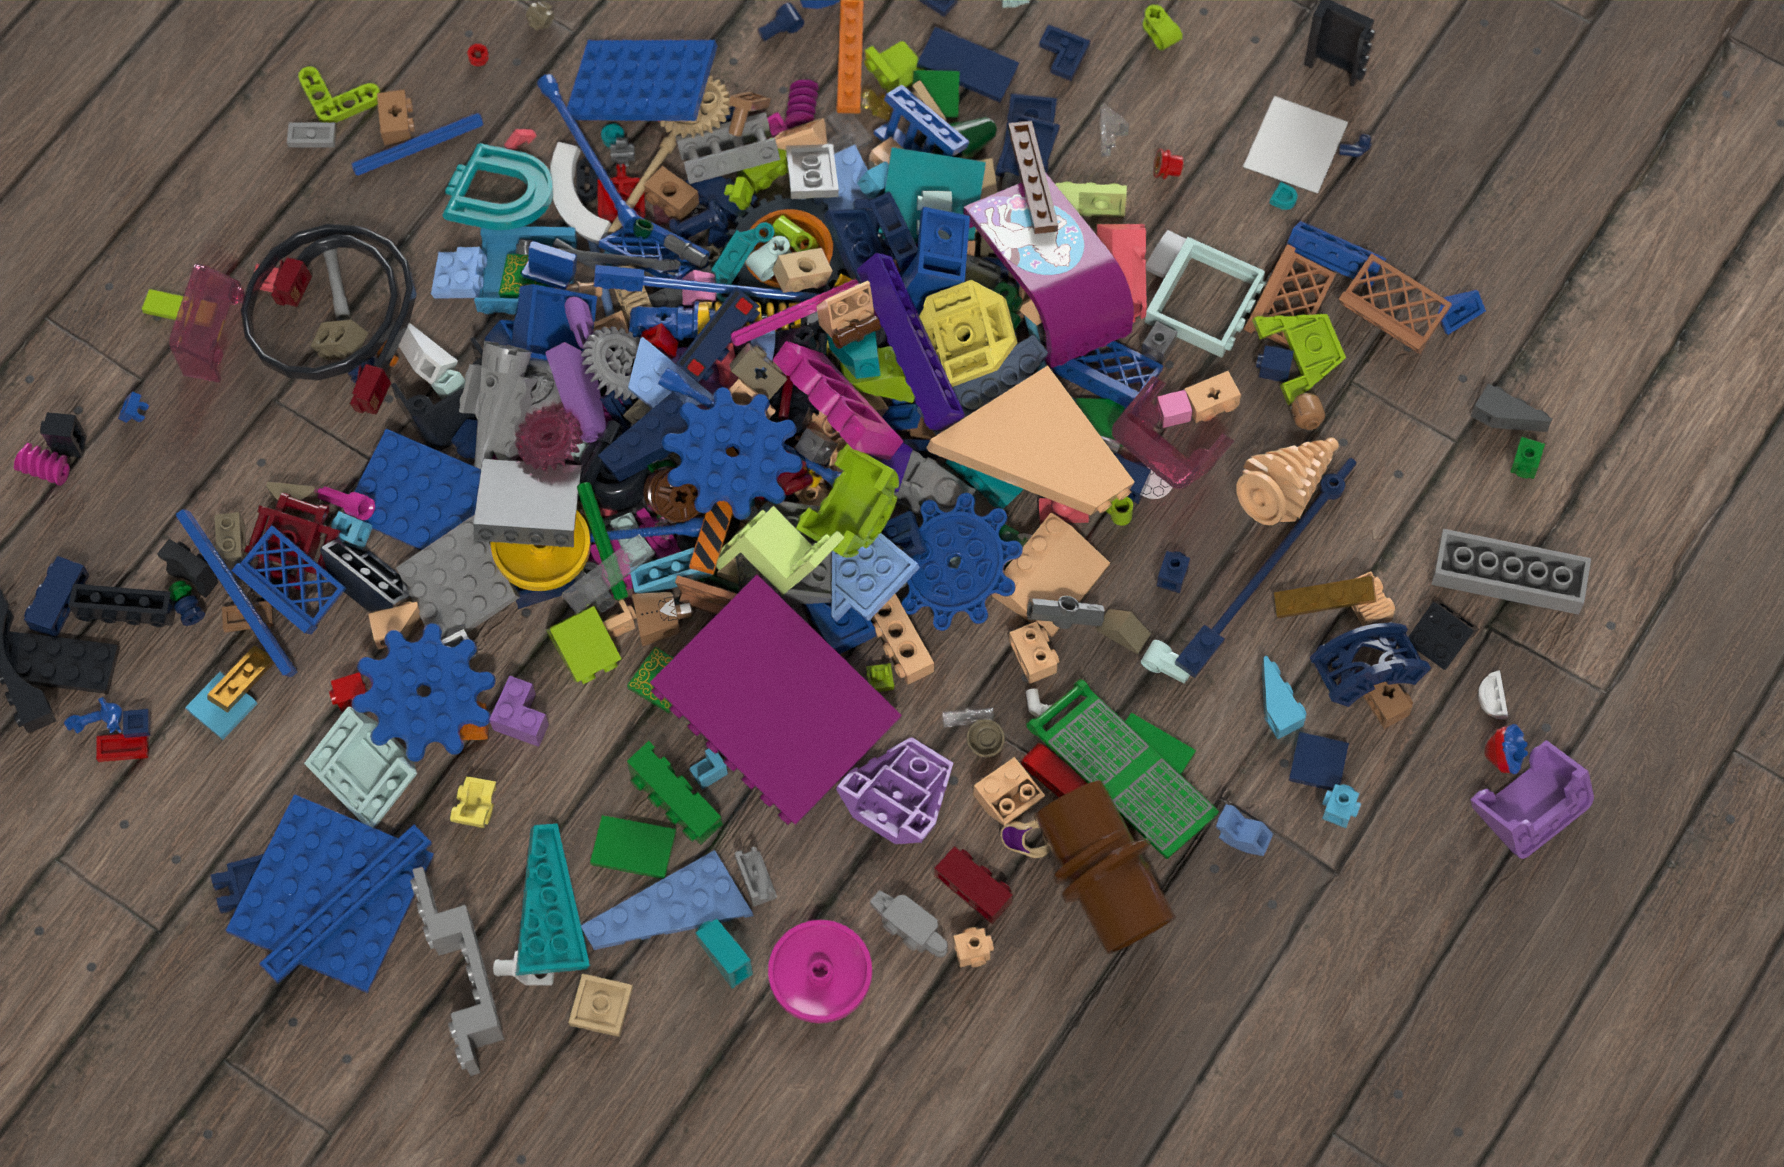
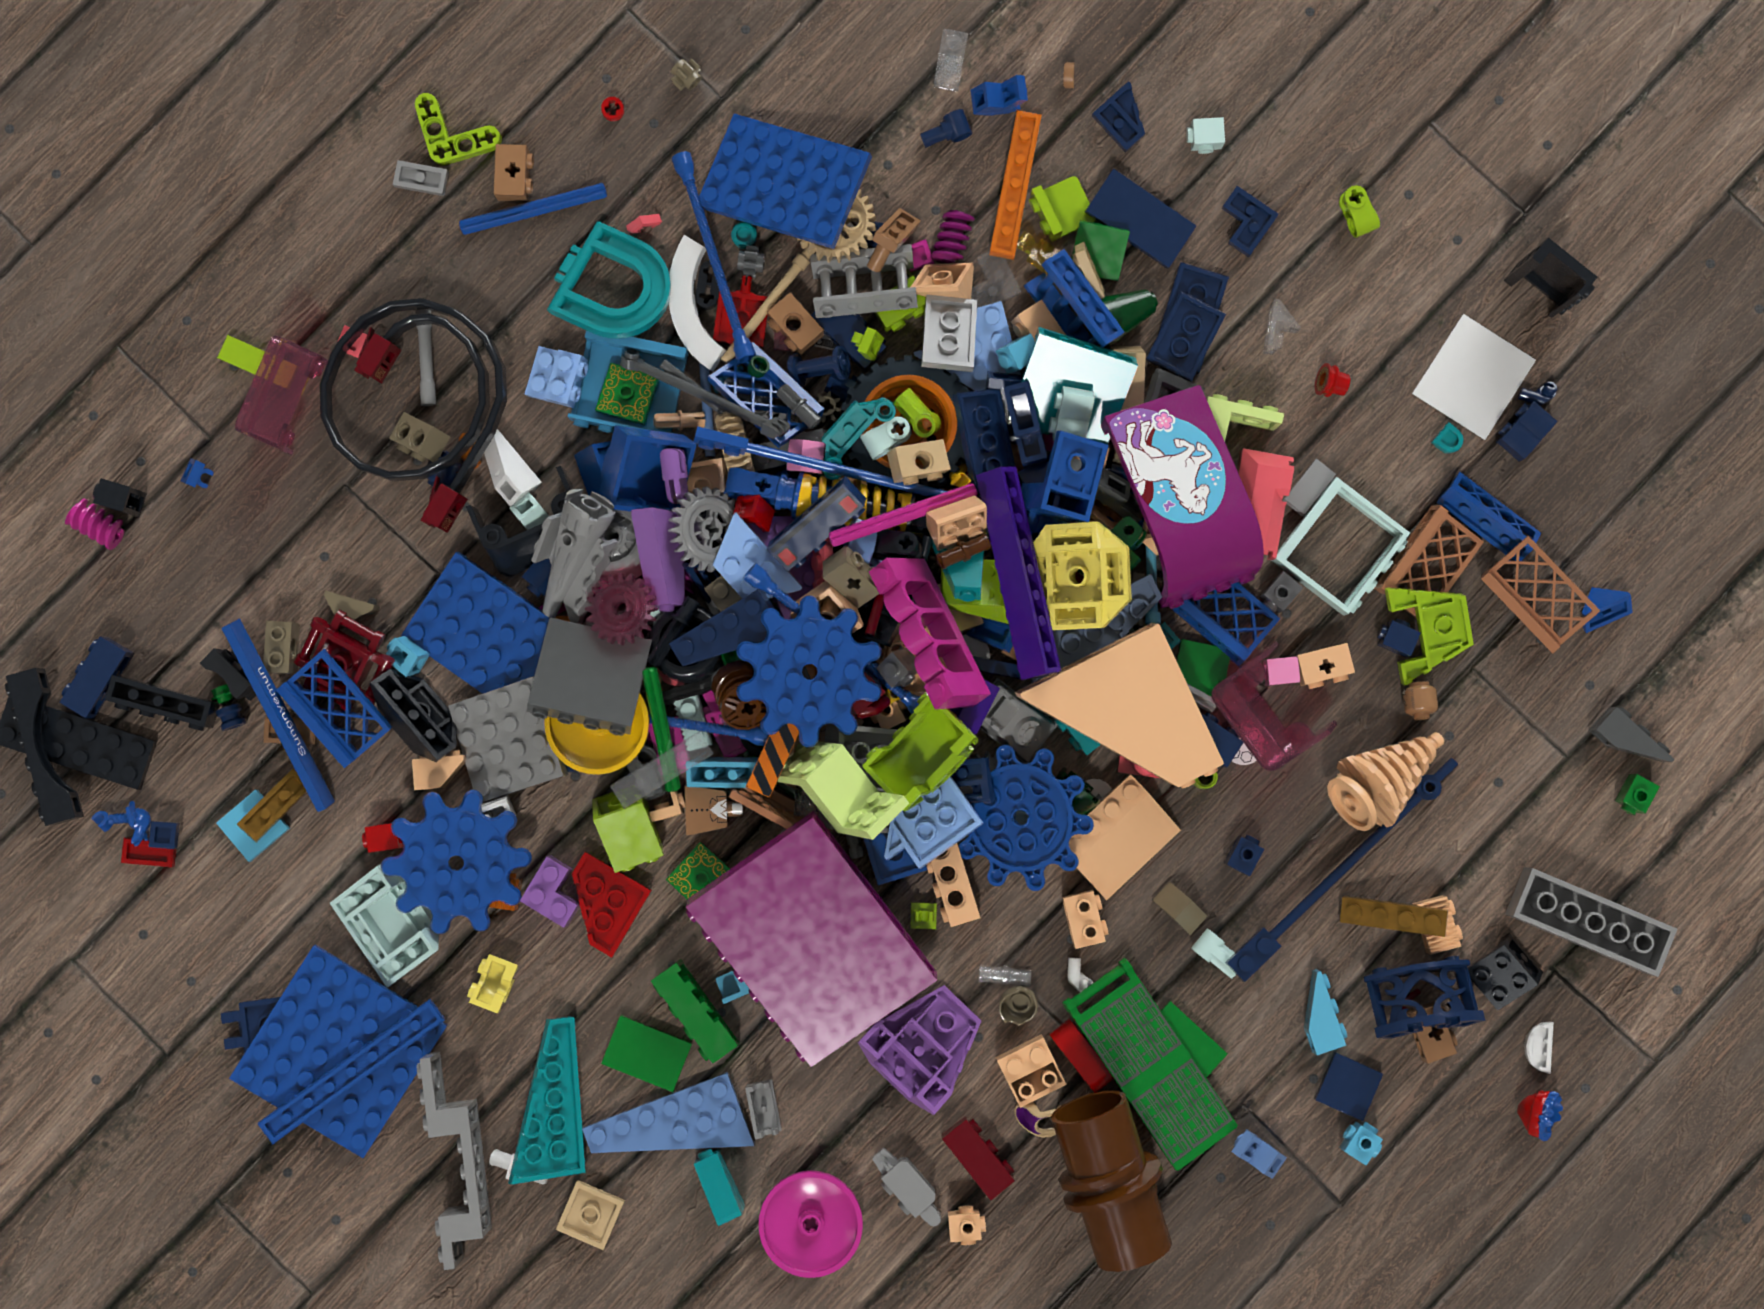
camera: 10 degrees right, 20 degrees up
dark pink piece [317,486,375,520] -> none
blue panel [522,241,577,290] -> none
plate [1008,121,1059,234] -> none
dark grey piece [1026,596,1104,629] -> none
medium lavender windscreen [1470,740,1594,859] -> none
none -> red plate [572,852,652,958]
none -> dark blue brick [1496,401,1557,462]

